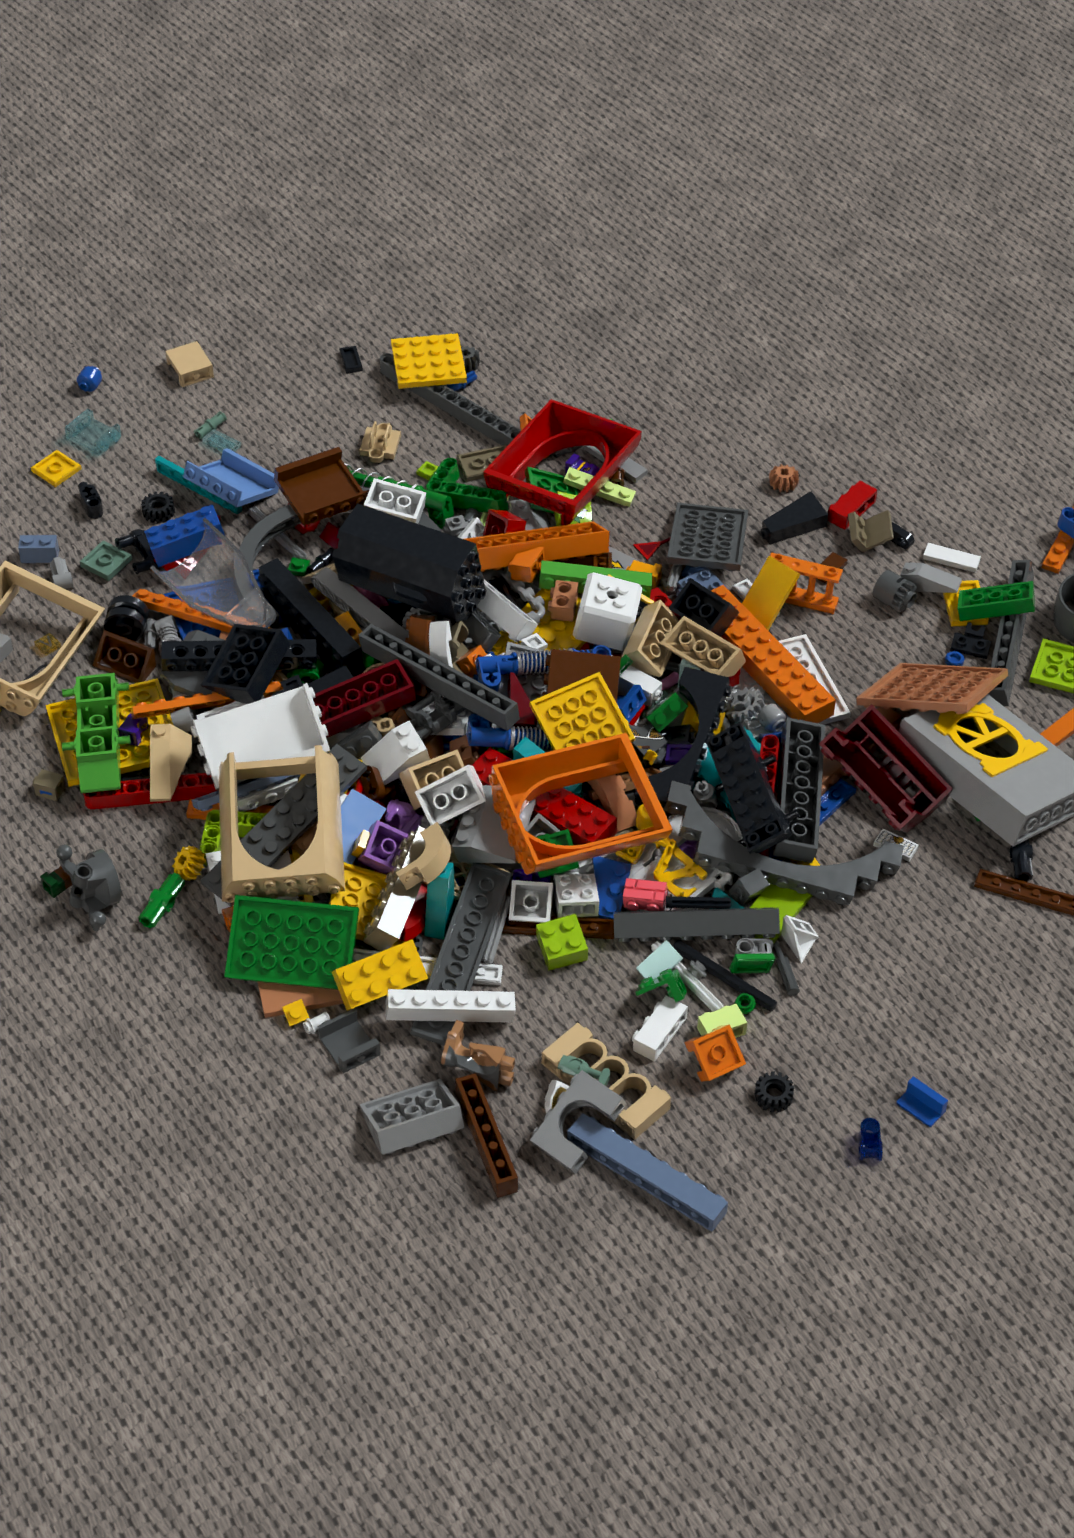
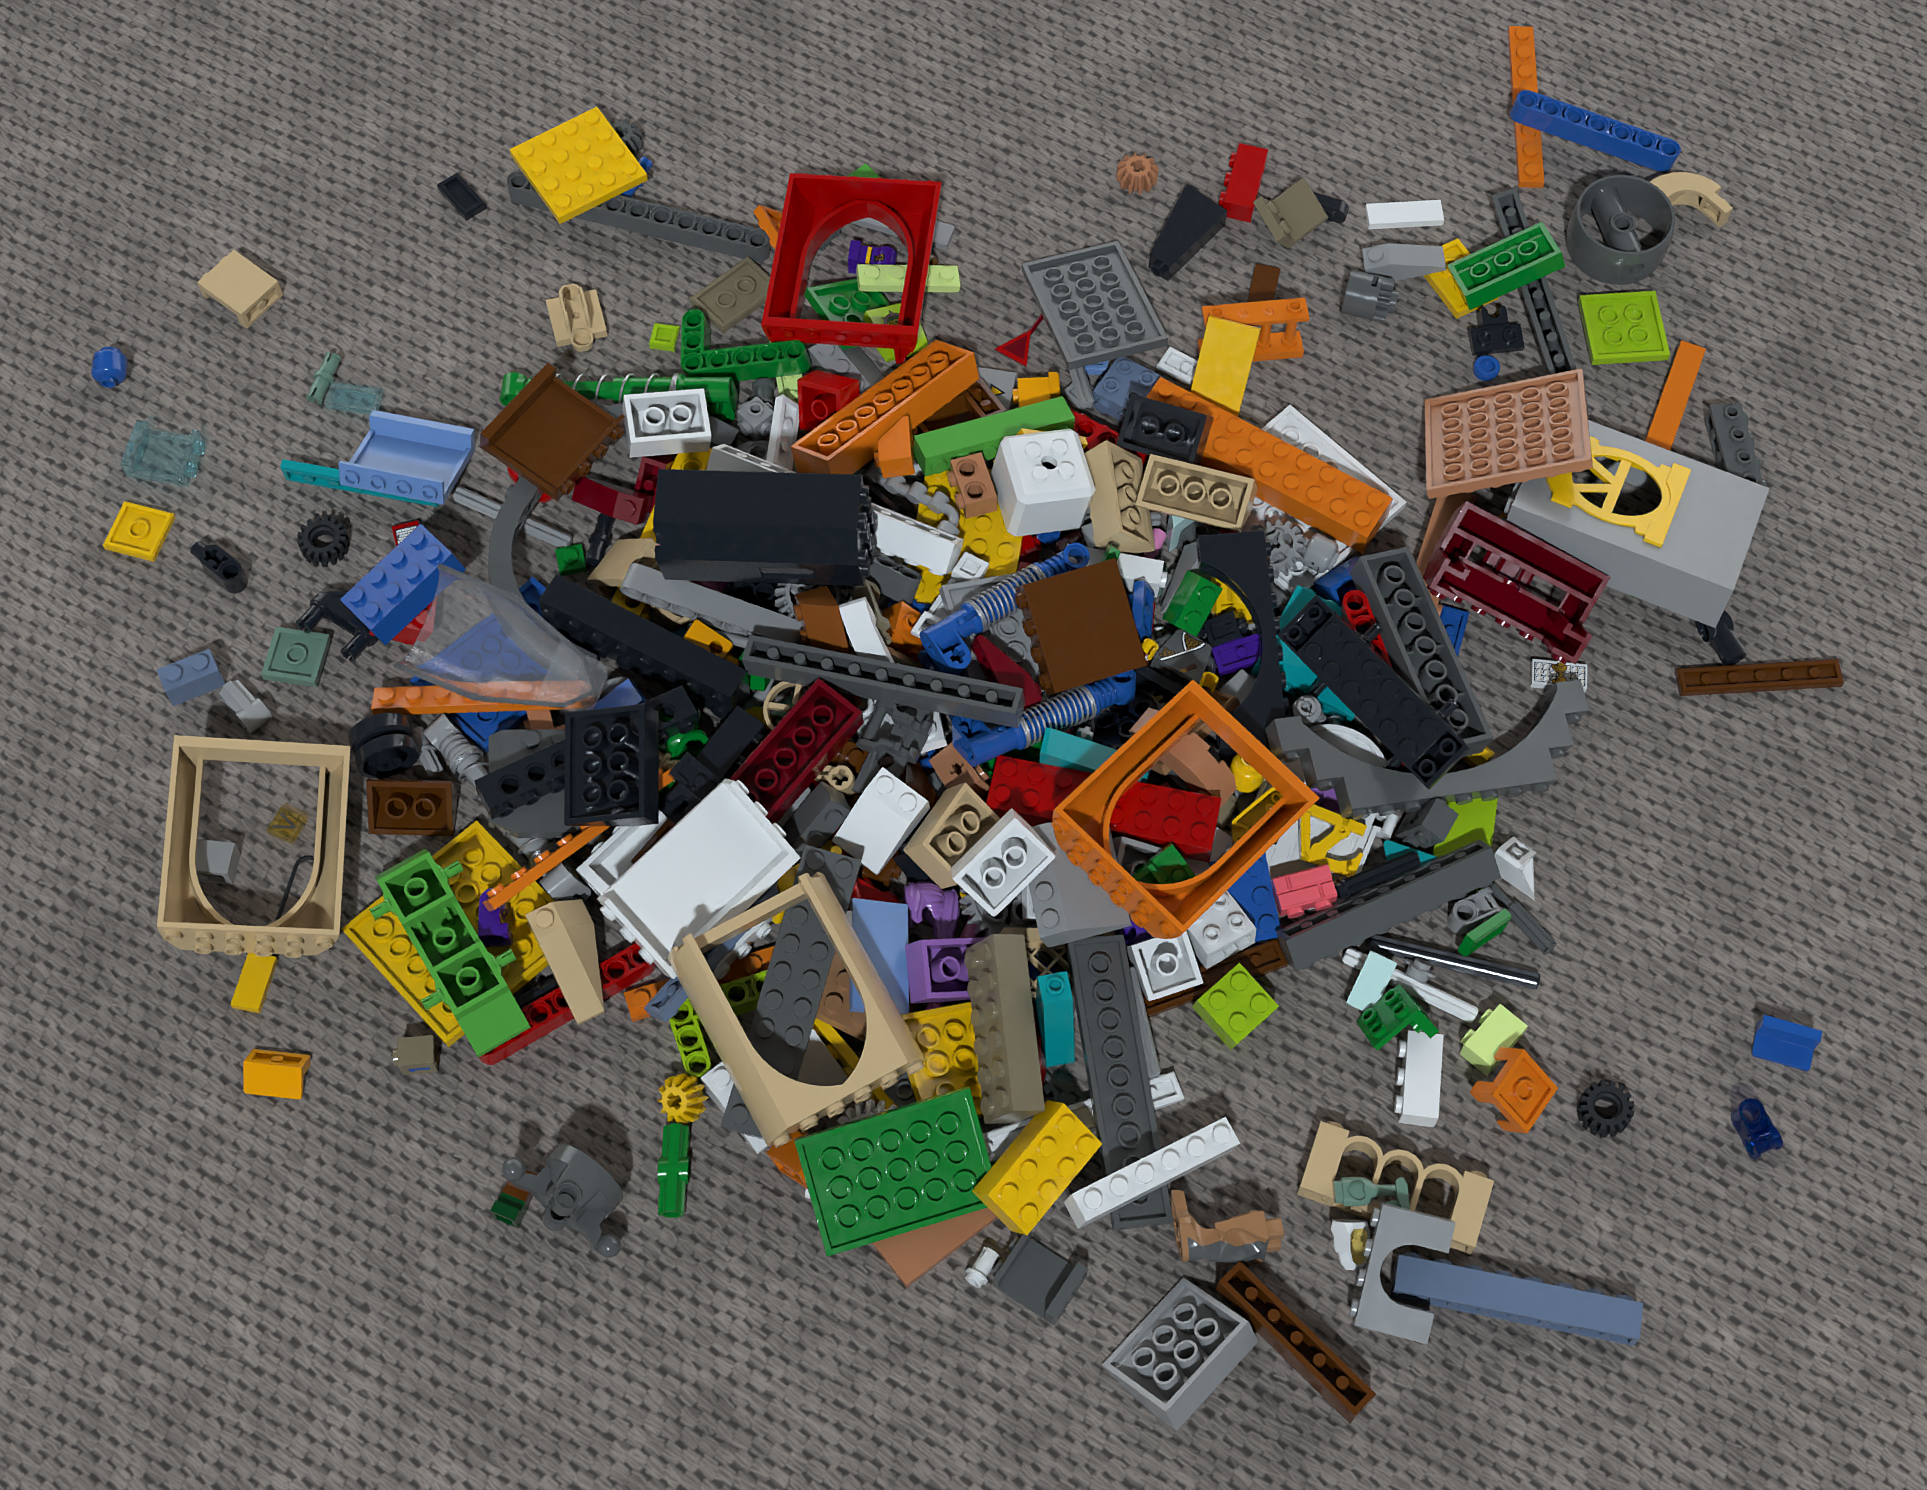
camera: 25 degrees left, 15 degrees up
yellow plate [282,999,310,1027] -> none
tile [351,830,370,857] -> none
reddish brown beam [360,765,386,801] -> none
tan arch [396,822,451,890] -> none
yellow plate [529,672,635,751] -> none
green plate [735,993,756,1014] -> none

